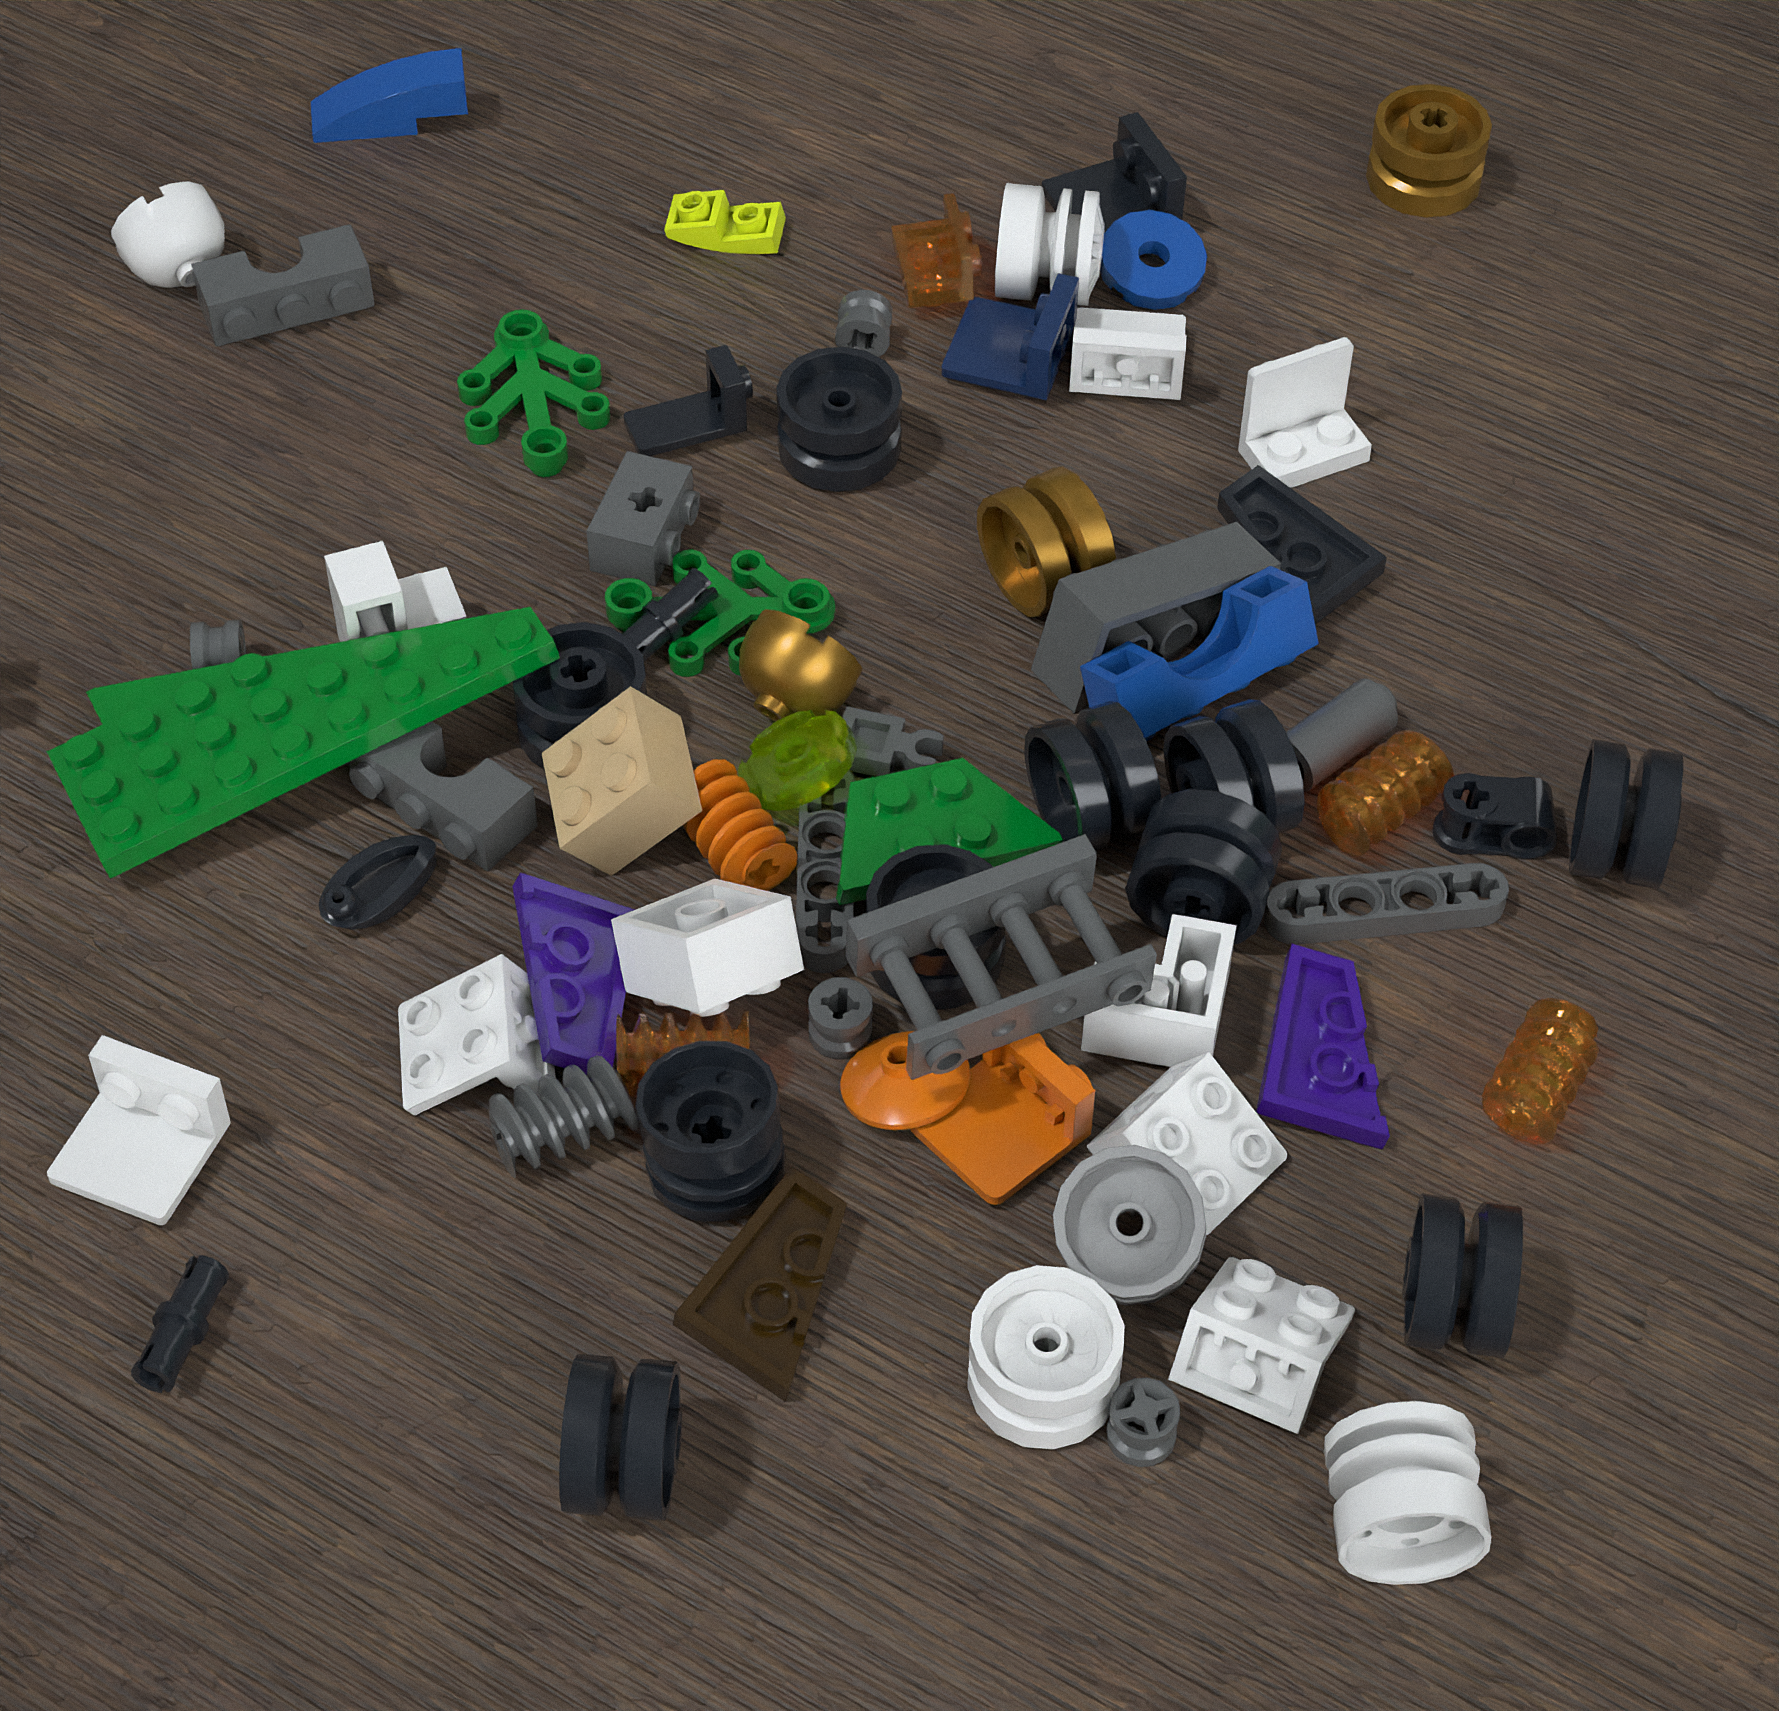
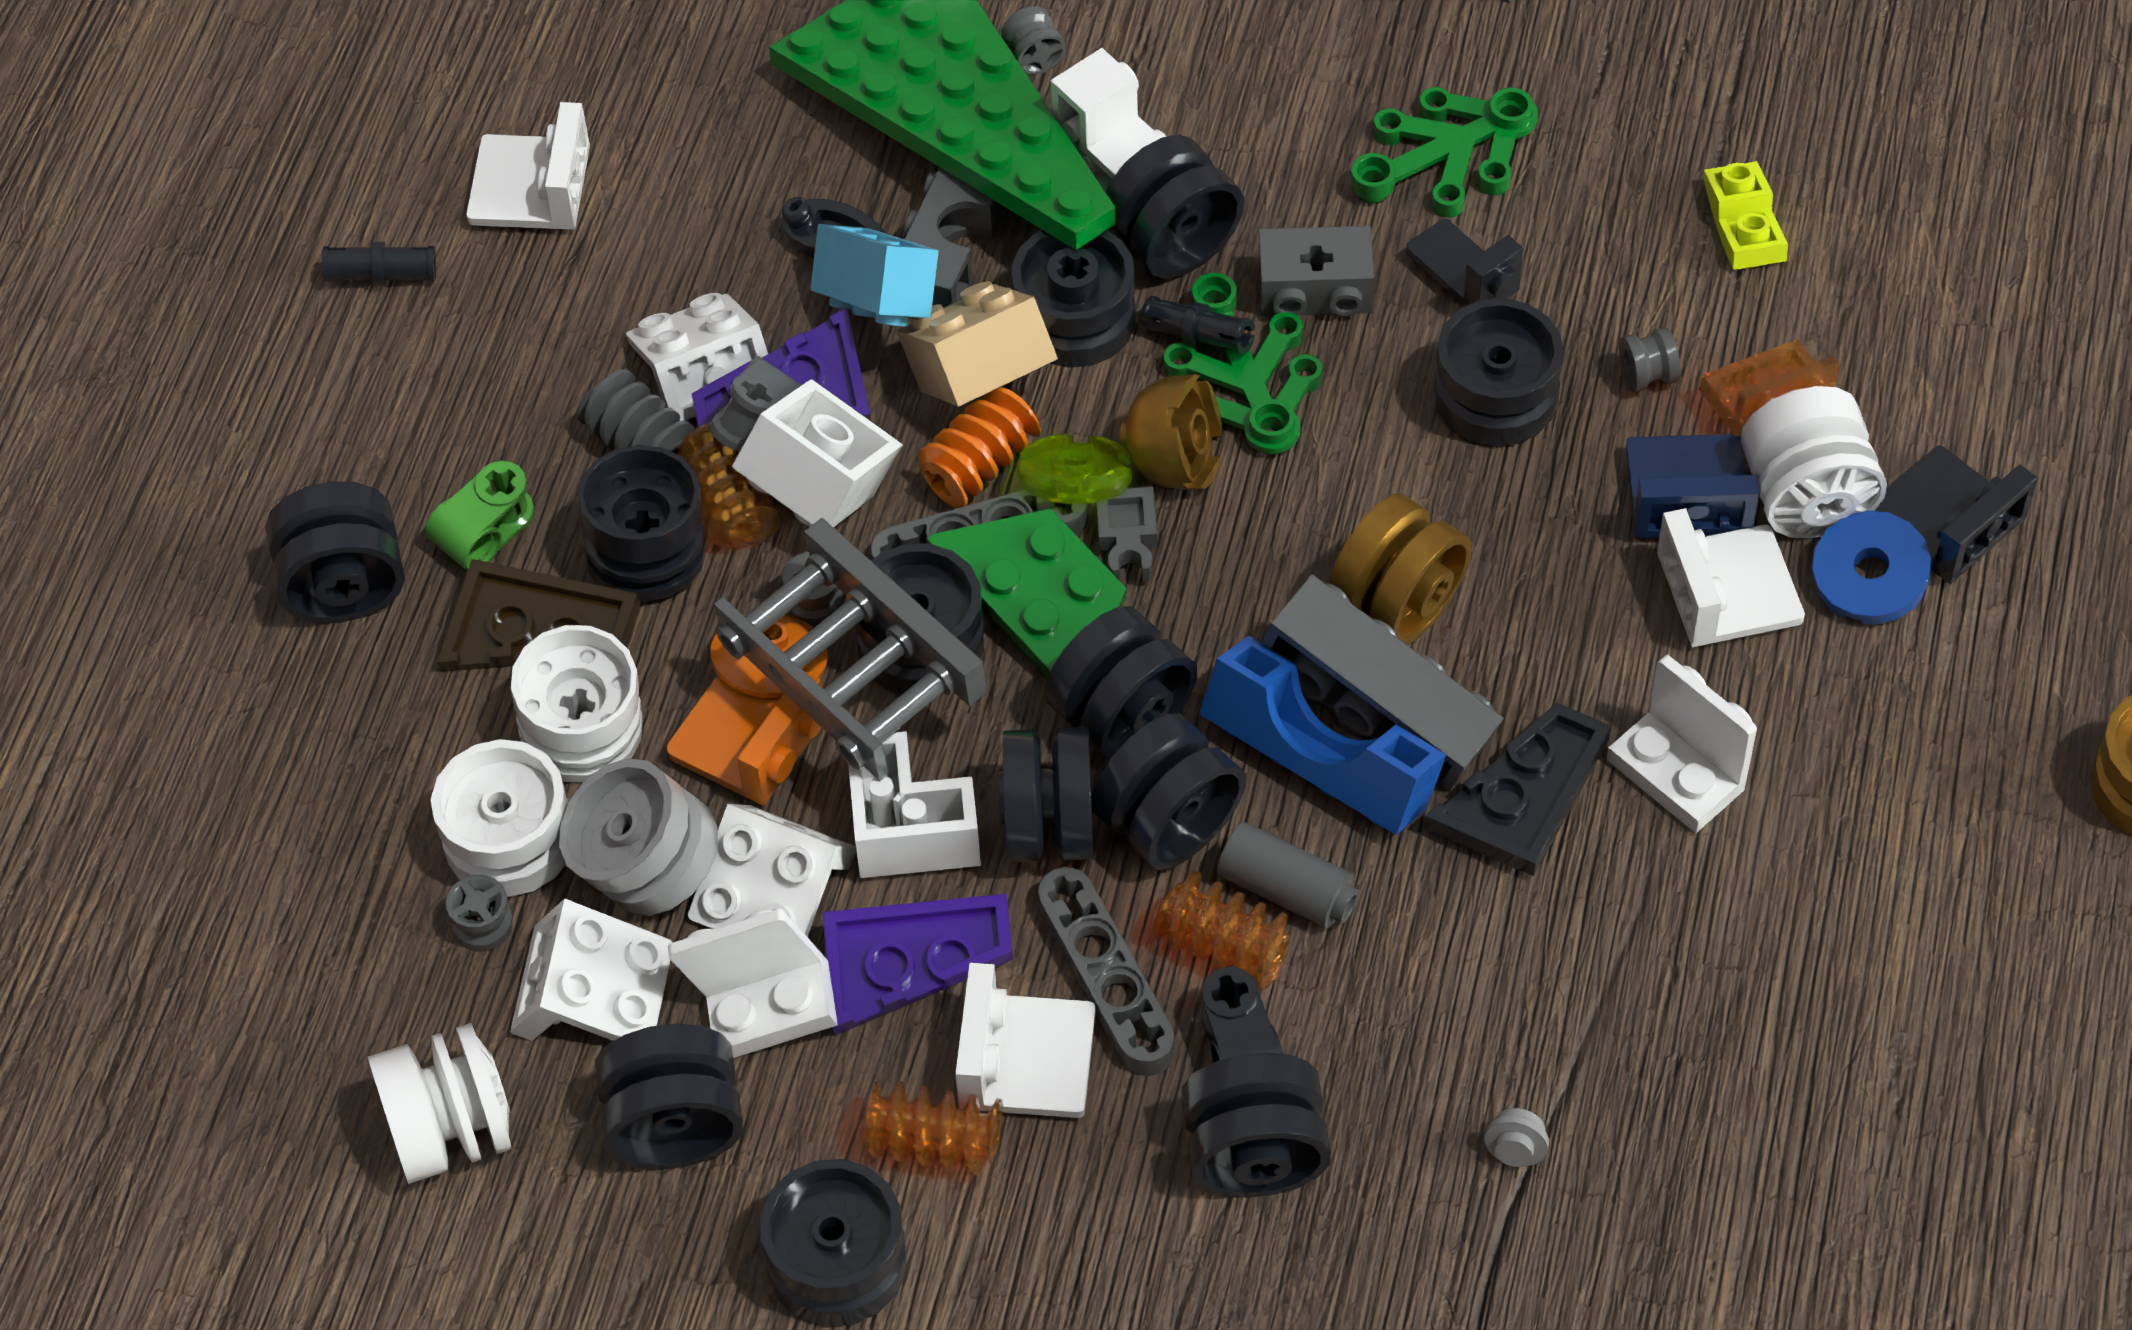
camera: 75 degrees right, 5 degrees up
none -> bright green piece [425,461,535,571]
none -> white wheel [511,625,643,782]
none -> white bracket [668,909,838,1058]
none -> dark grey piece [710,356,802,452]
none -> black wheel [760,1159,907,1327]
none -> medium azure brick [810,224,939,326]
none -> white bracket [956,963,1096,1118]
none -> black wheel [1106,134,1245,279]
none -> light grey plate [1484,1108,1549,1167]

